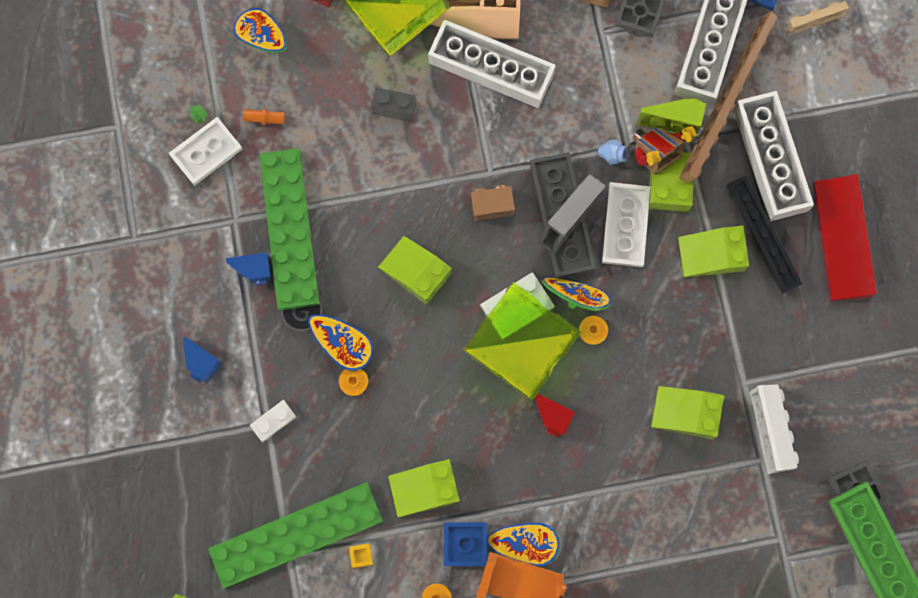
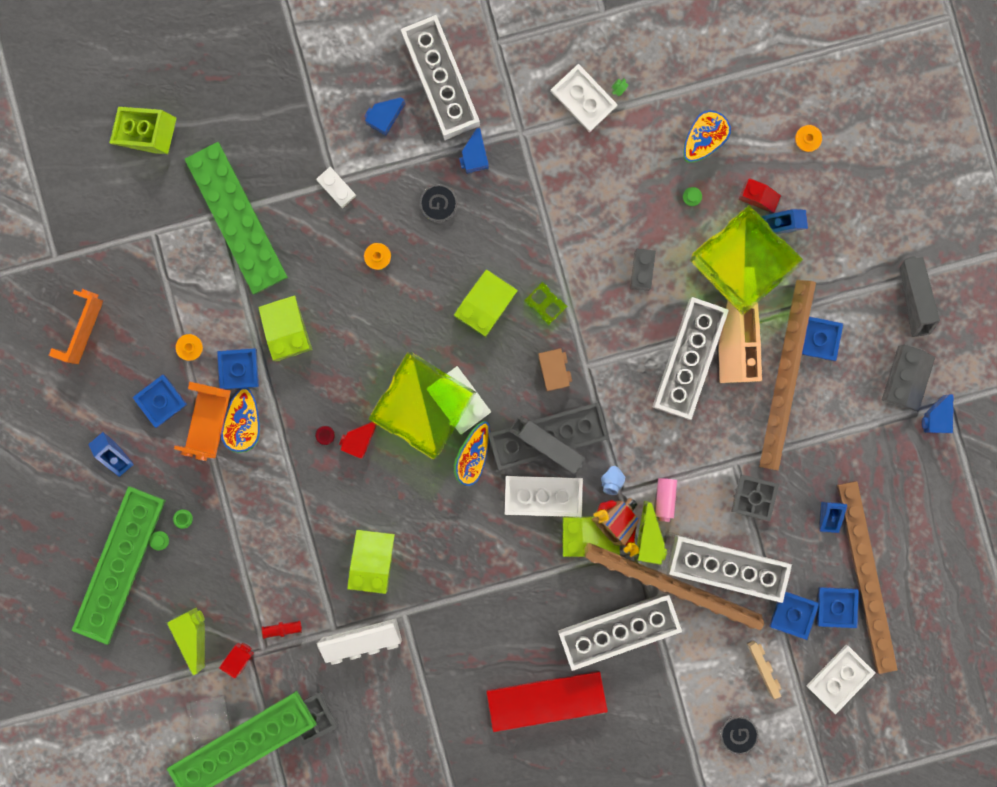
camera: 85 degrees right, 10 degrees up
orange pin [243,109,285,125] -> none
bright green plate [259,148,320,311] -> none
shield [308,315,373,371] -> none
yellow tile [349,543,374,568] -> none
light orange piece [579,316,608,345] -> none
lime slope [678,226,749,278] -> none
black plate [726,176,802,294] -> none
none -> red slope [219,643,254,679]
none -> red pin [262,620,302,639]
none -> dark red tile [315,426,335,445]
none -> white brick [401,15,480,140]
none -> clear neon green piece [524,282,568,325]
none -> bright pink brick [655,478,677,522]
none -> bright green plate [683,187,702,206]
none -> black tile [719,715,759,755]

